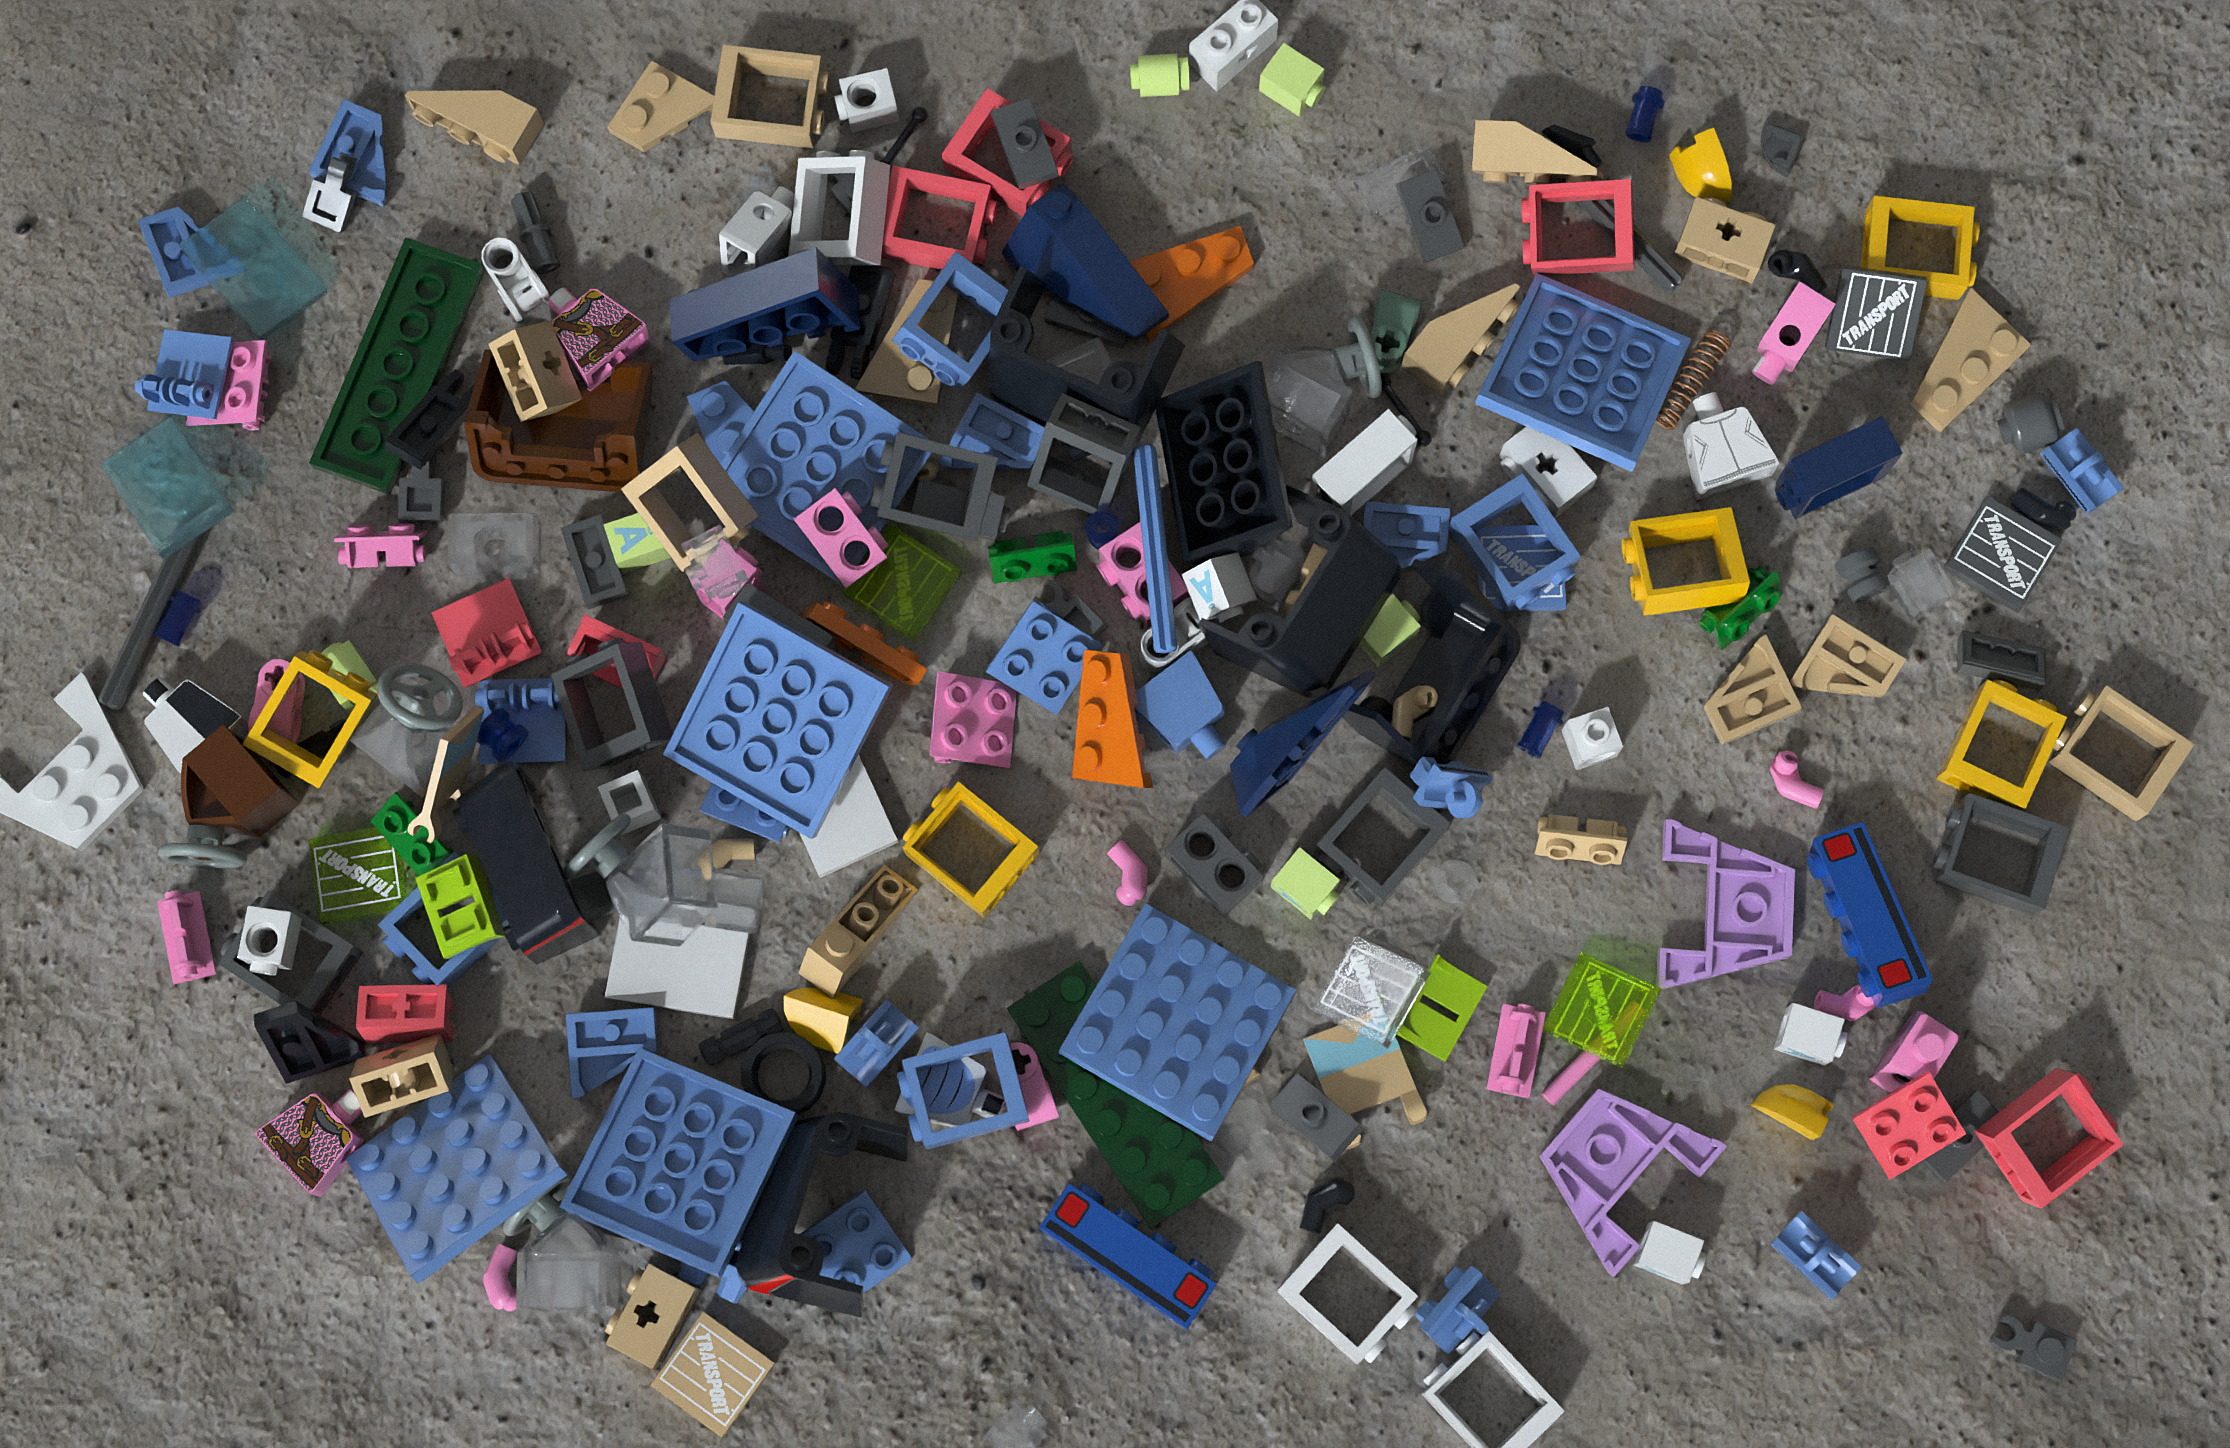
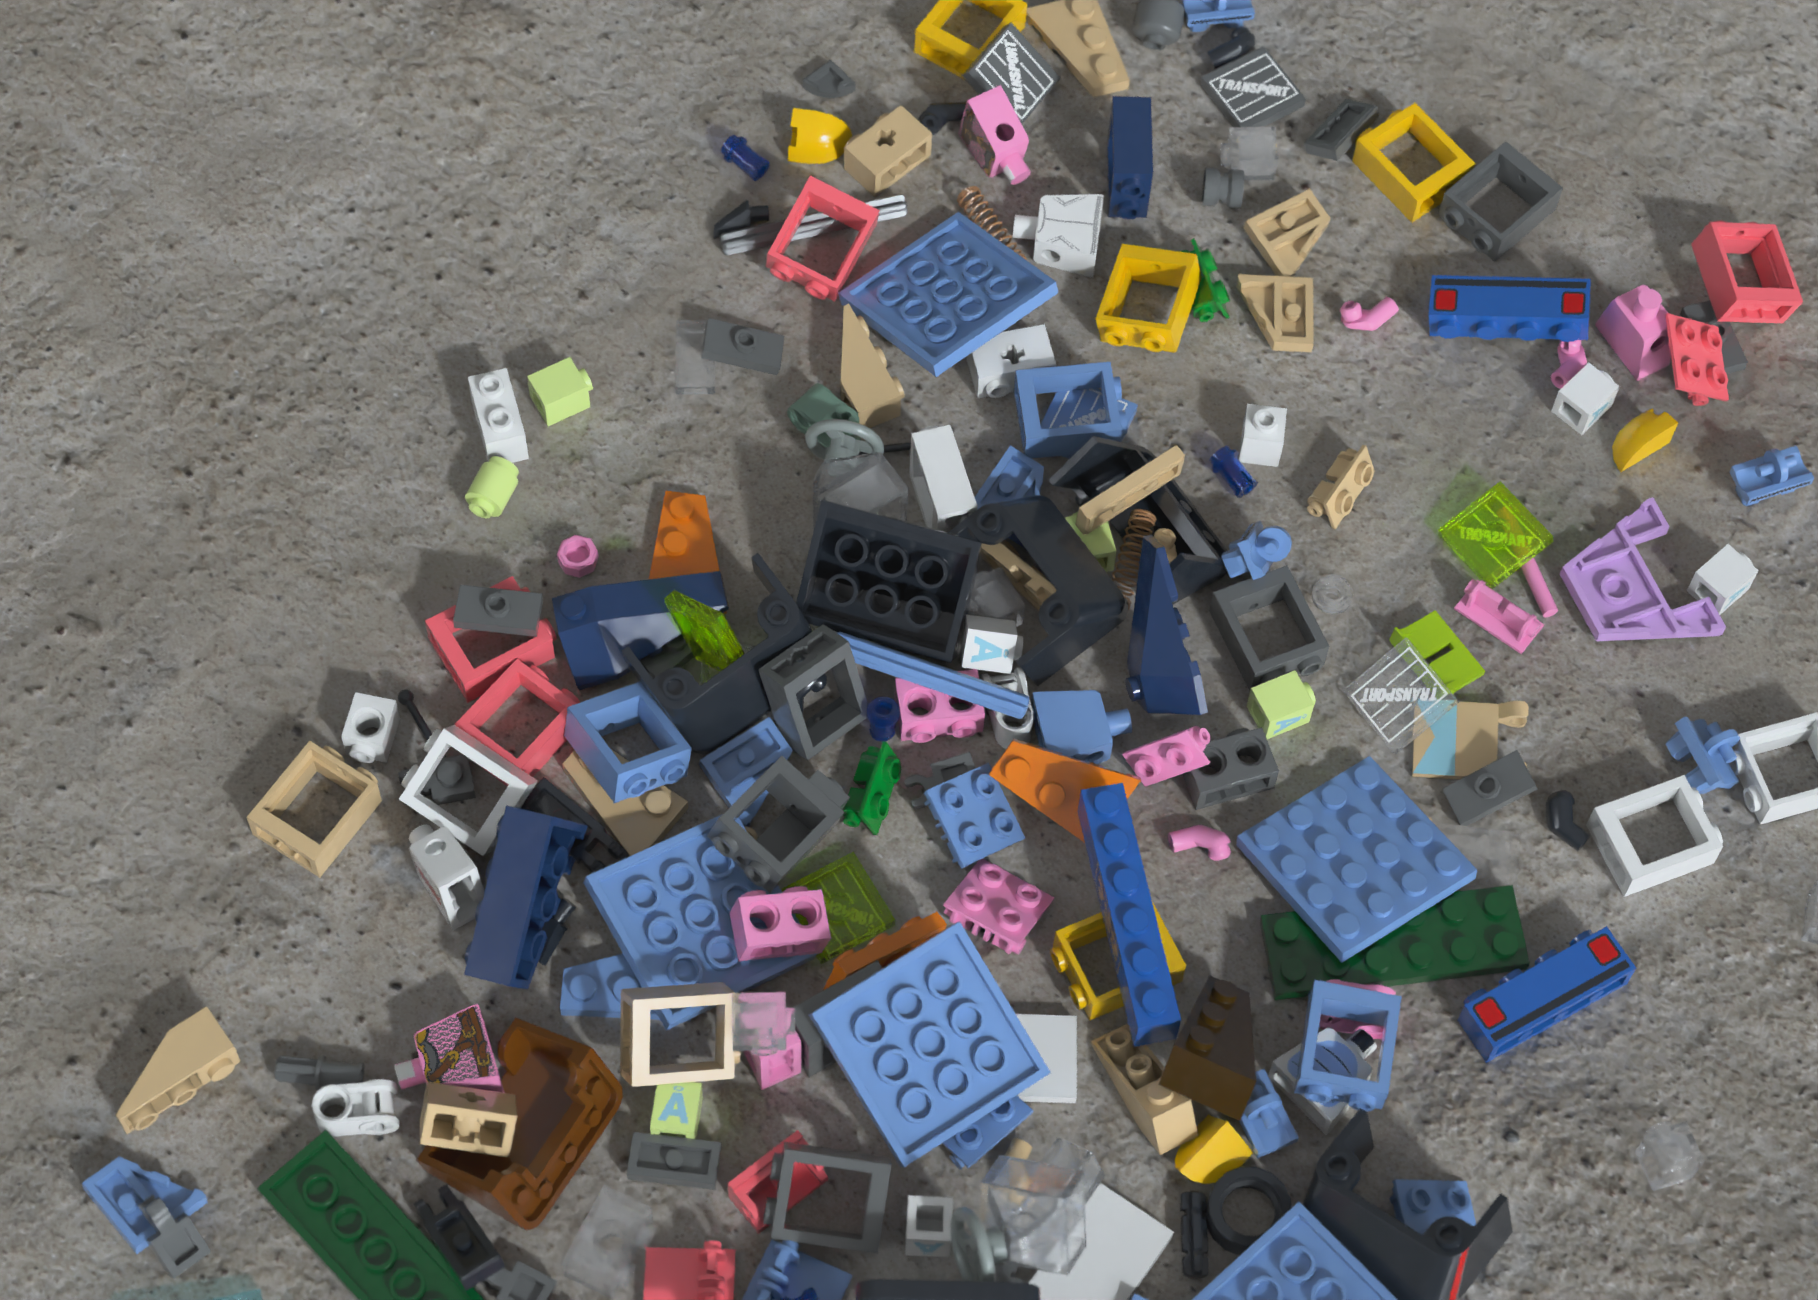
camera: 70 degrees left, 15 degrees down
tan wing [607,60,714,152] -> none
tan slope [1472,120,1603,185] -> none
lavender wing [1656,819,1795,990] -> none
tan window [2048,685,2195,821] -> none
none -> bright pink tile [557,535,598,578]
none -> clear neon green tile [664,590,745,671]
none -> tan tile [1075,445,1185,535]
none -> blue brick [1078,783,1181,1047]
none -> medium nougat piece [1112,509,1157,610]
none -> bright pink hinge [1122,726,1210,787]
none -> dark brown wedge [1158,975,1256,1121]

